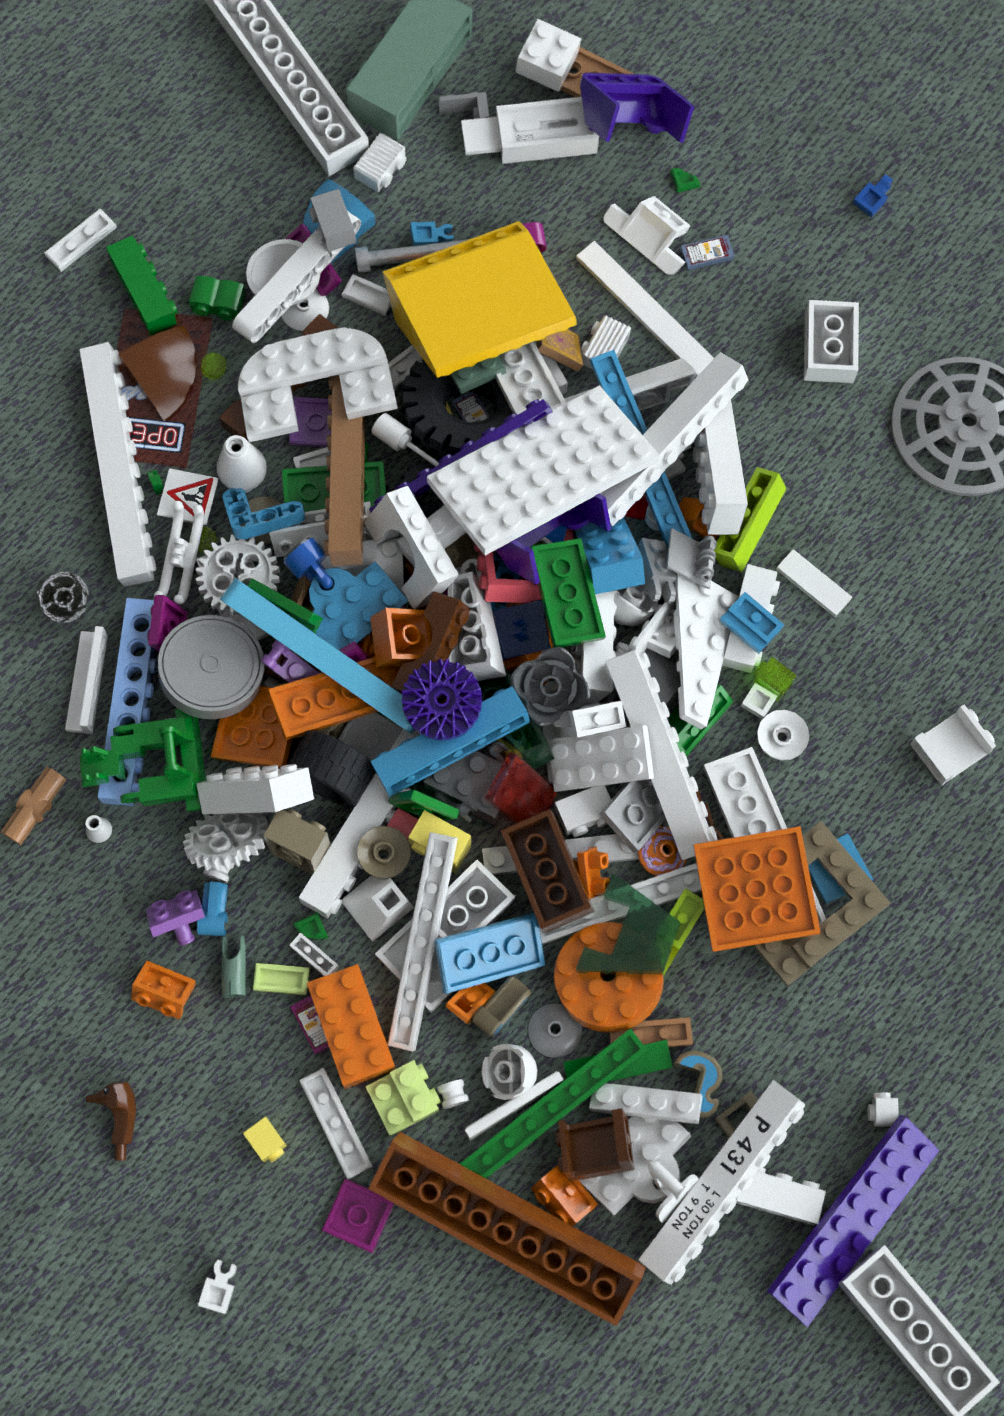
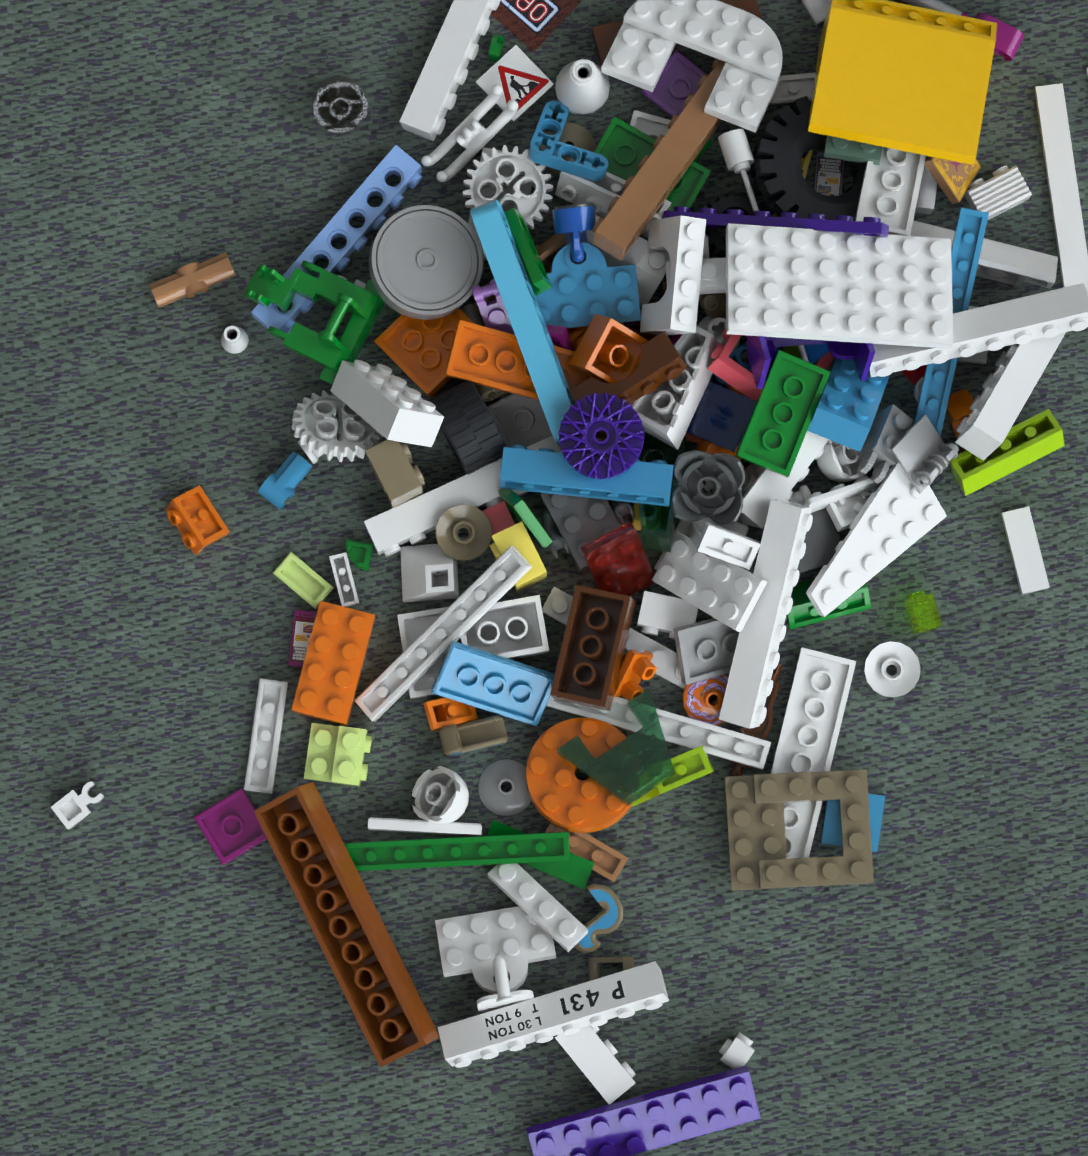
camera: 35 degrees right, 10 degrees up
white fence [65,626,108,734] -> none
reddish brown animal [86,1081,136,1161] -> none
medium lavender plate [146,889,205,945] -> none
magenta plate [147,595,188,652] -> none
clear neon green tile [198,527,217,553] -> none
sand green piece [221,936,246,998] -> none
light yellow brick [243,1117,287,1163] -> none
white wheel [437,1079,469,1109] -> none
orange bracket [531,1165,599,1226] -> none
reddish brown panel [555,1108,635,1182] -> none
orange plate [693,826,821,952] -> none
dark azure plate [719,592,784,654] -> none
white brick [722,564,780,673] -> none
white plate [741,683,777,720] -> none
white panel [910,704,996,786] -> none

